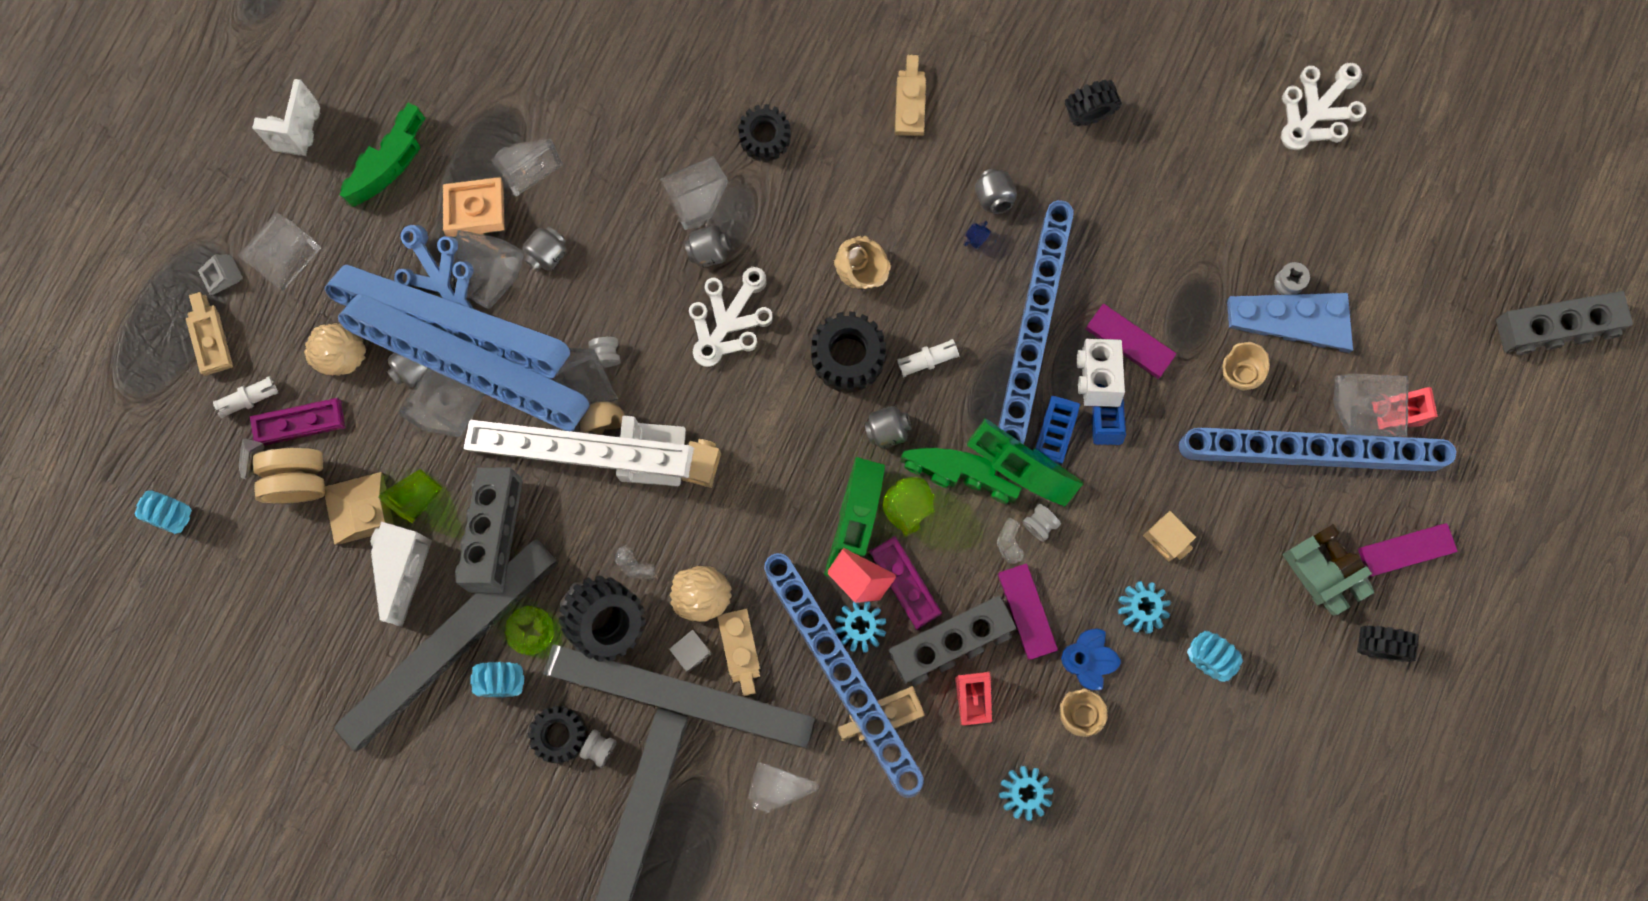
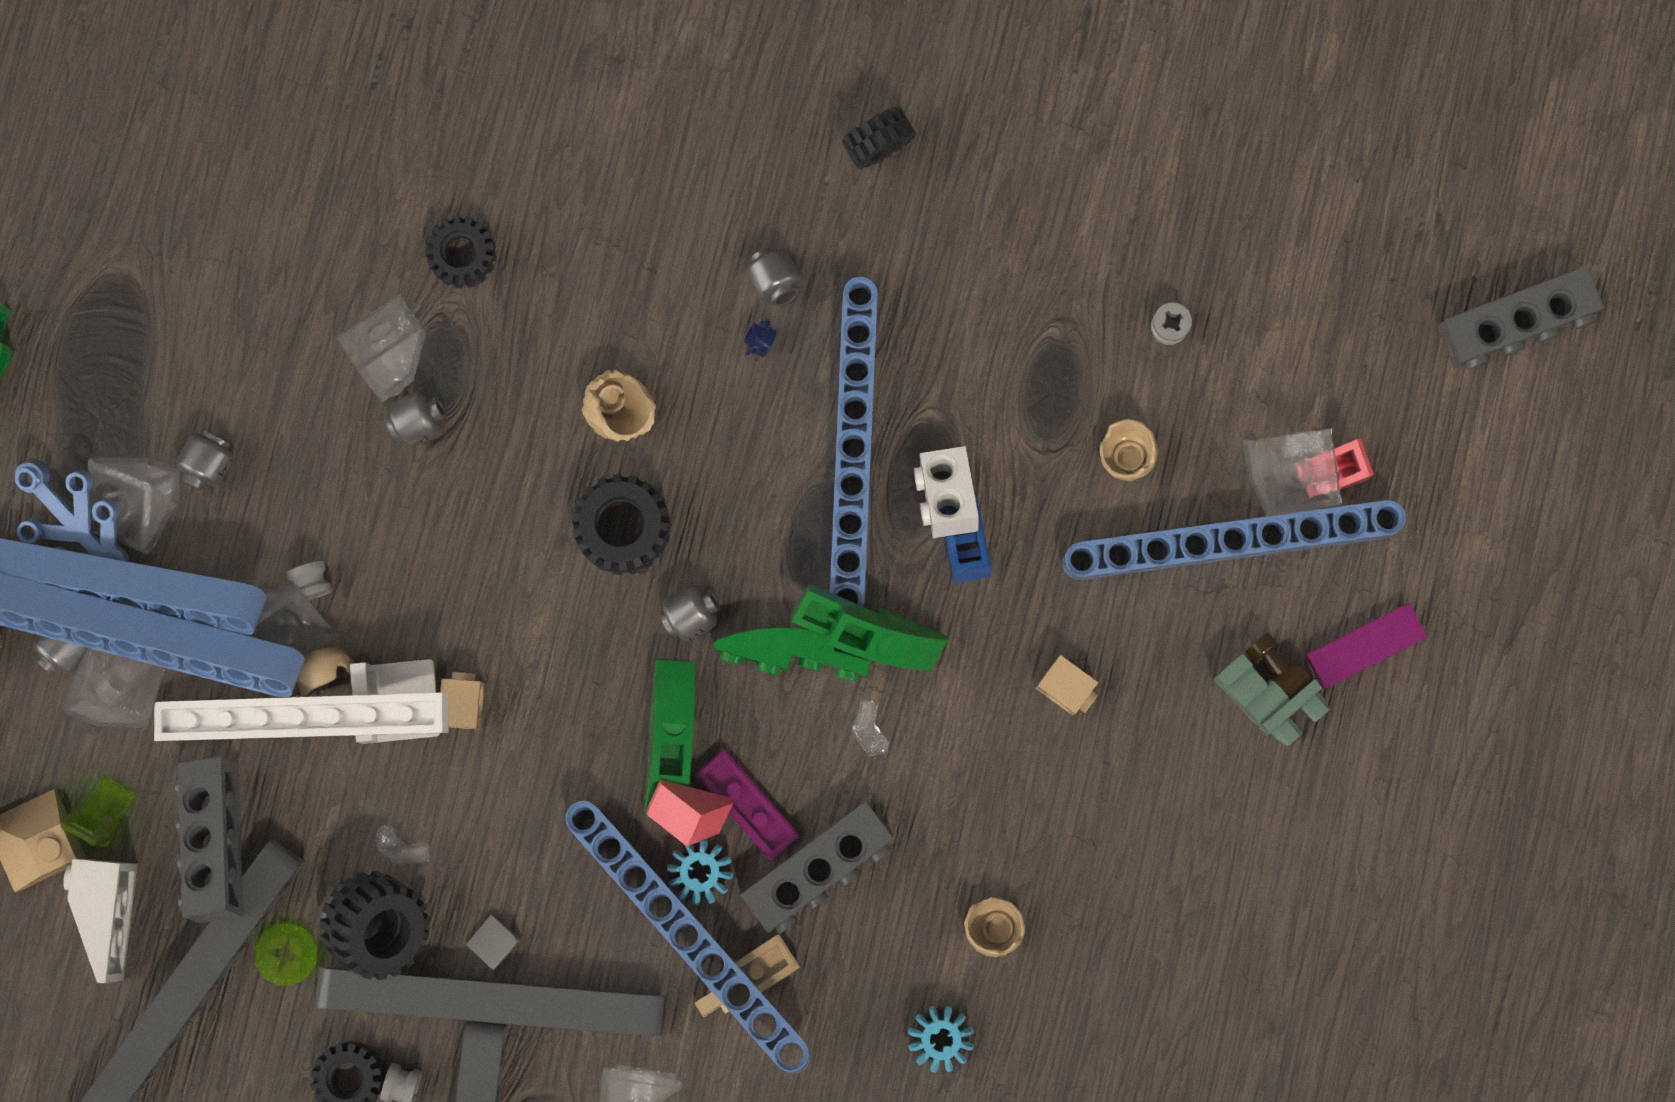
camera: 15 degrees left, 5 degrees up
light nougat hinge [443,177,504,239] -> none
medium azure gear [470,662,524,698] -> none
clear slope [491,139,563,197] -> none
tan hair [670,566,732,622] -> none
white plant [689,267,773,367] -> none
tan hinge [717,609,760,697] -> none
clear neon green hair [883,477,935,537] -> none
tan hinge [895,55,926,136] -> none
white pin [897,339,959,377] -> none
coral slope [955,672,992,726] -> none
magenta tile [997,563,1058,660] -> none
light grey wheel [1022,504,1061,542] -> none
blue slope [1035,396,1080,464] -> none
blue plate [1061,629,1121,690] -> none
magenta tile [1085,303,1177,379] -> none
medium azure gear [1118,581,1171,634] -> none
medium azure gear [1187,631,1243,682] -> none
medium blue wing [1227,293,1353,353] -> none
white plant [1281,63,1366,150] -> none
black tyre [1357,625,1419,662] -> none

